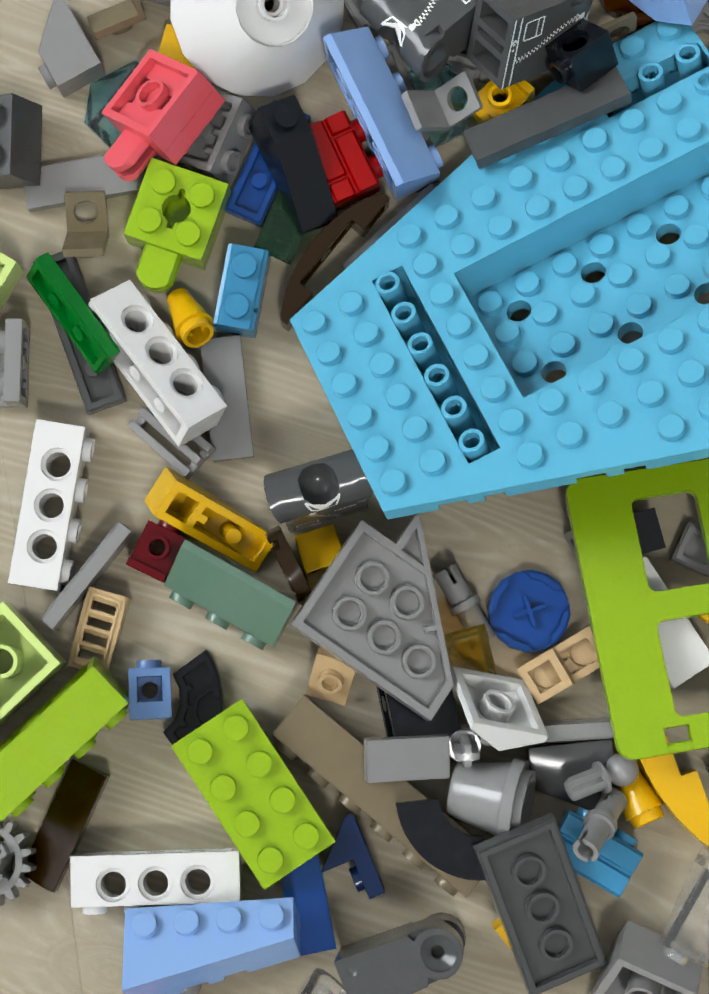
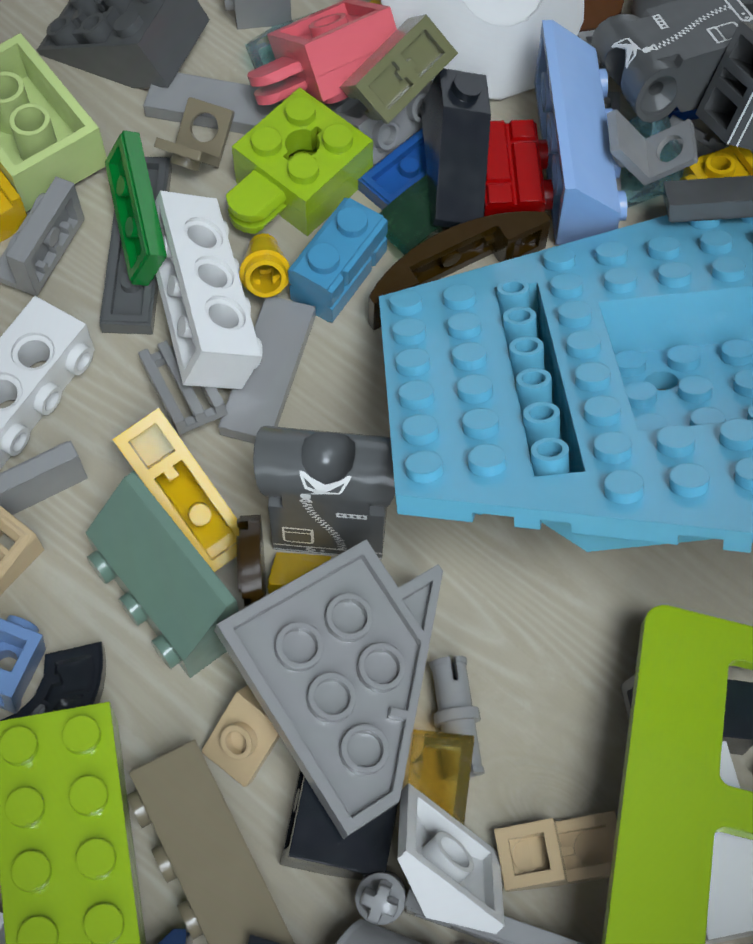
camera: 20 degrees right, 20 degrees down
dark red brick [126,519,188,583] -> none
light grey tile [364,734,450,783] -> none
blue tile [487,570,571,653] -> none
none -> olive hinge [340,14,458,124]

